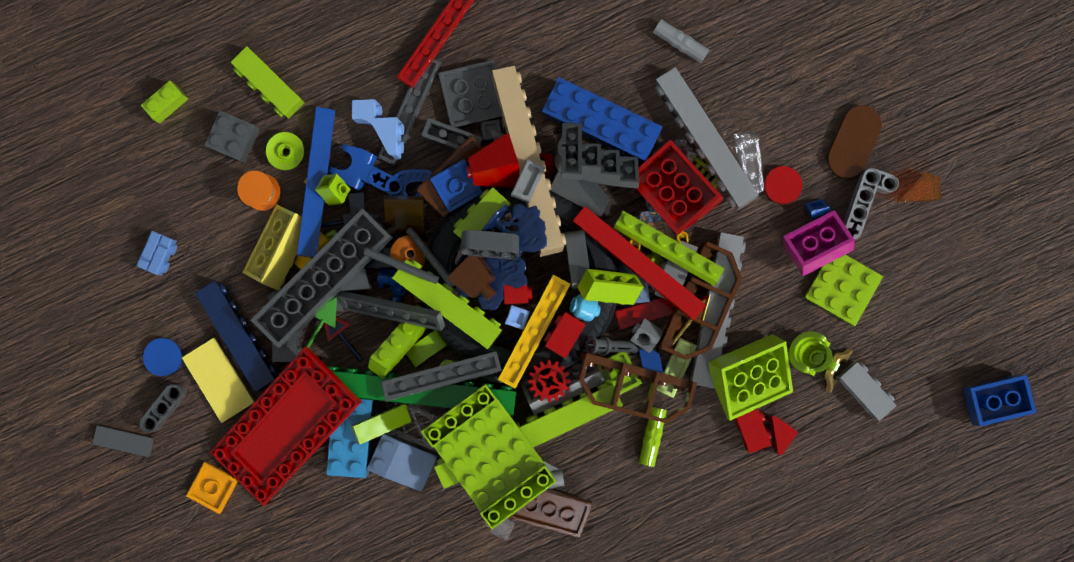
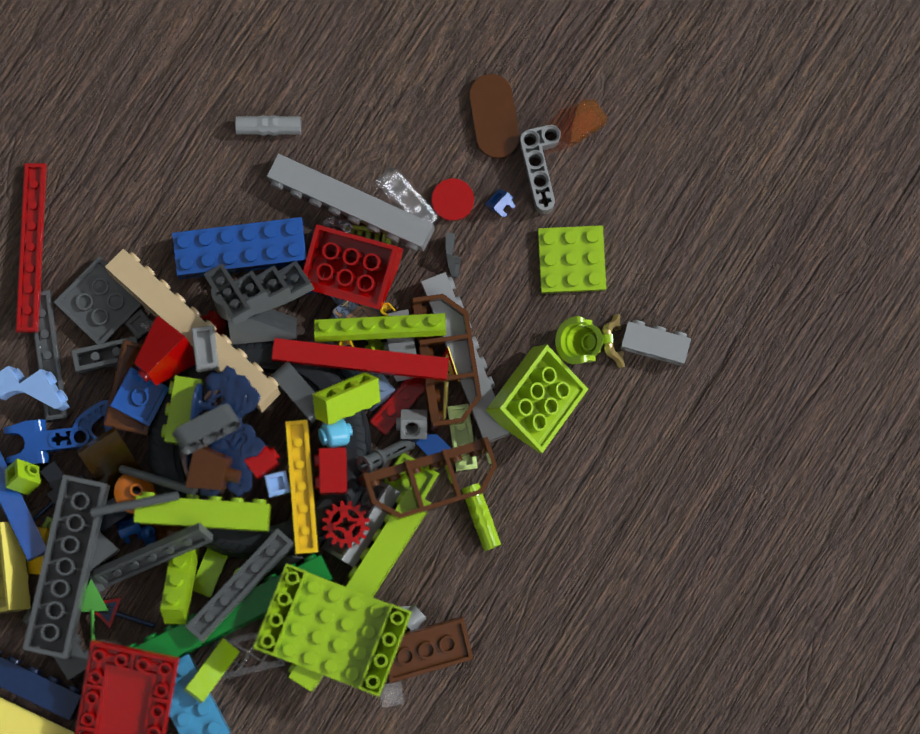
camera: 35 degrees left, 5 degrees down
sand blue slope [367,433,438,492] -> none
red brick [734,409,772,453] -> none
red slope [769,415,798,455] -> none
dark pink brick [783,210,855,276] -> none
blue brick [963,374,1037,426] -> none
none -> dark grey slope [446,233,461,278]

